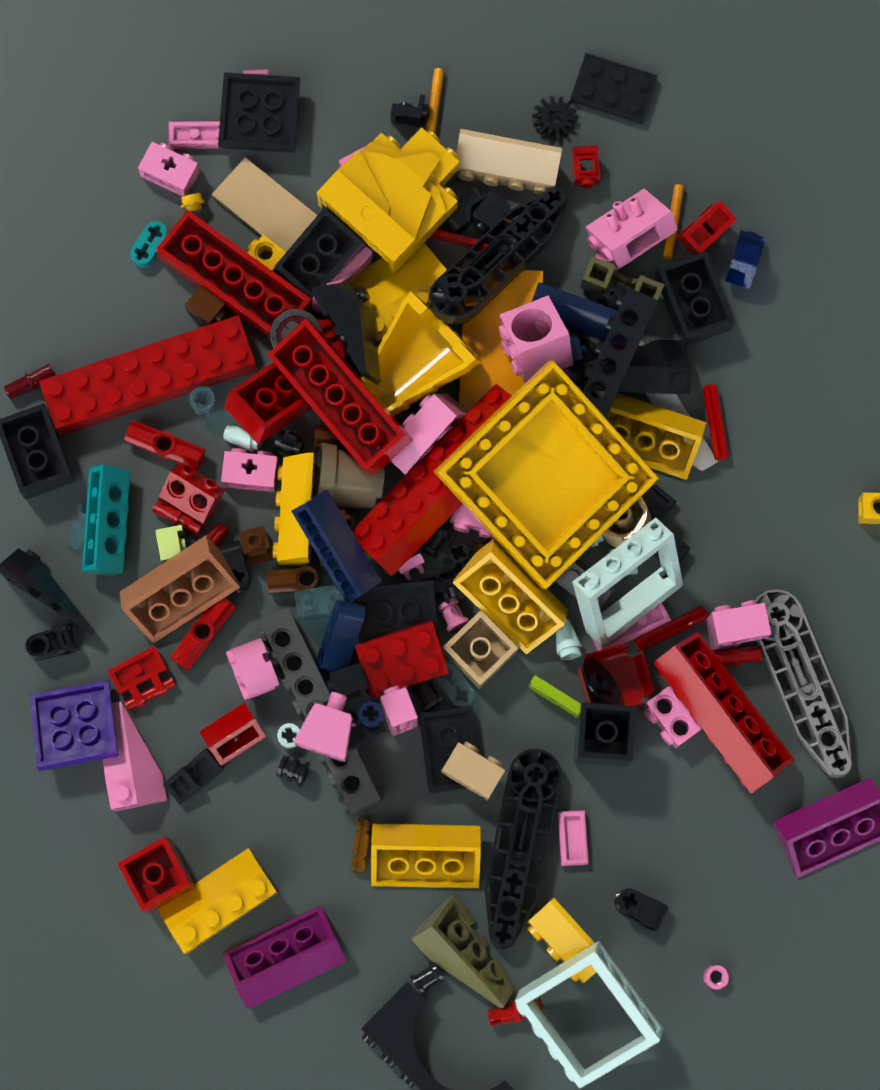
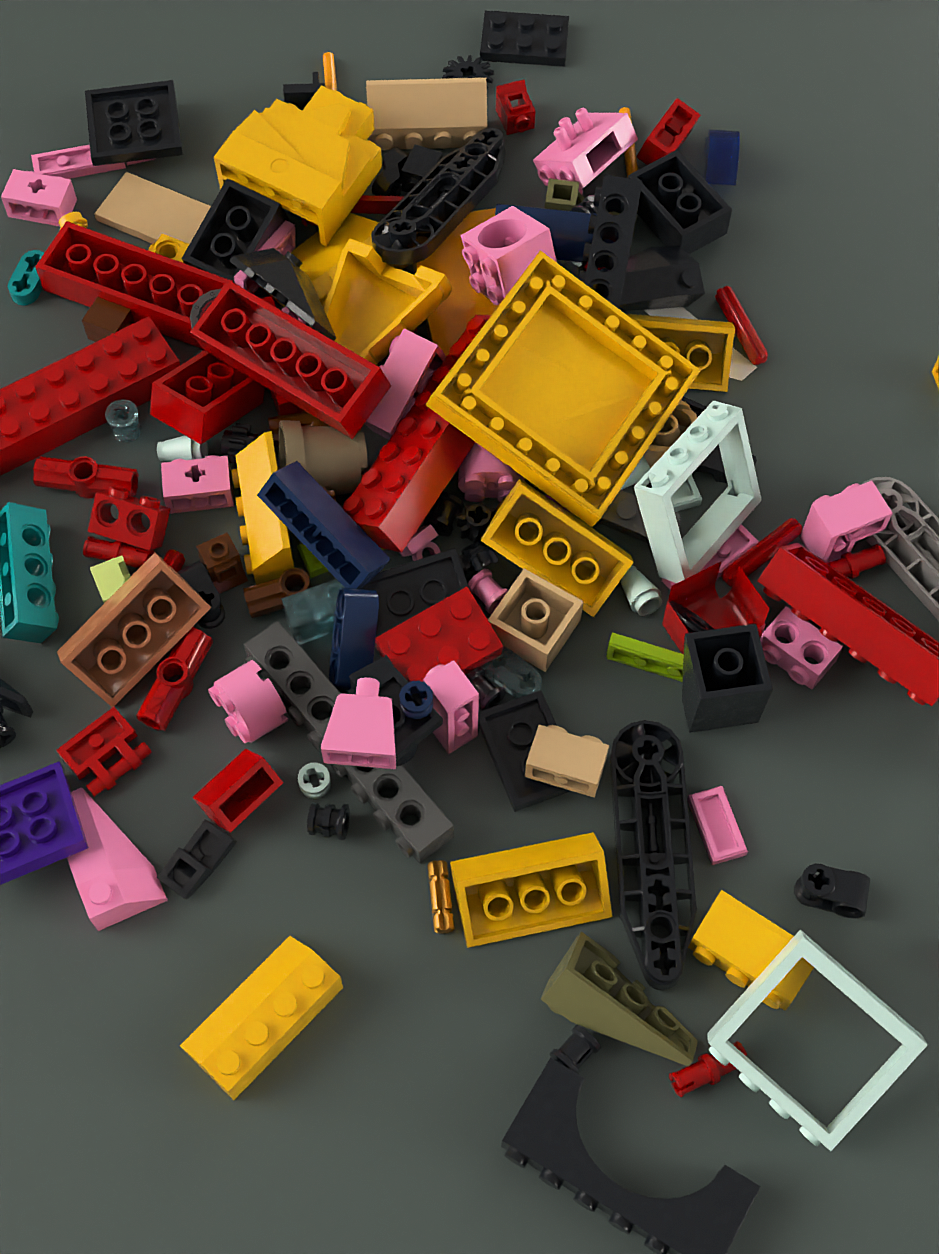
camera: 10 degrees left, 15 degrees down
red brick [117,836,196,913] -> none
magenta slope [223,906,346,1009] -> none

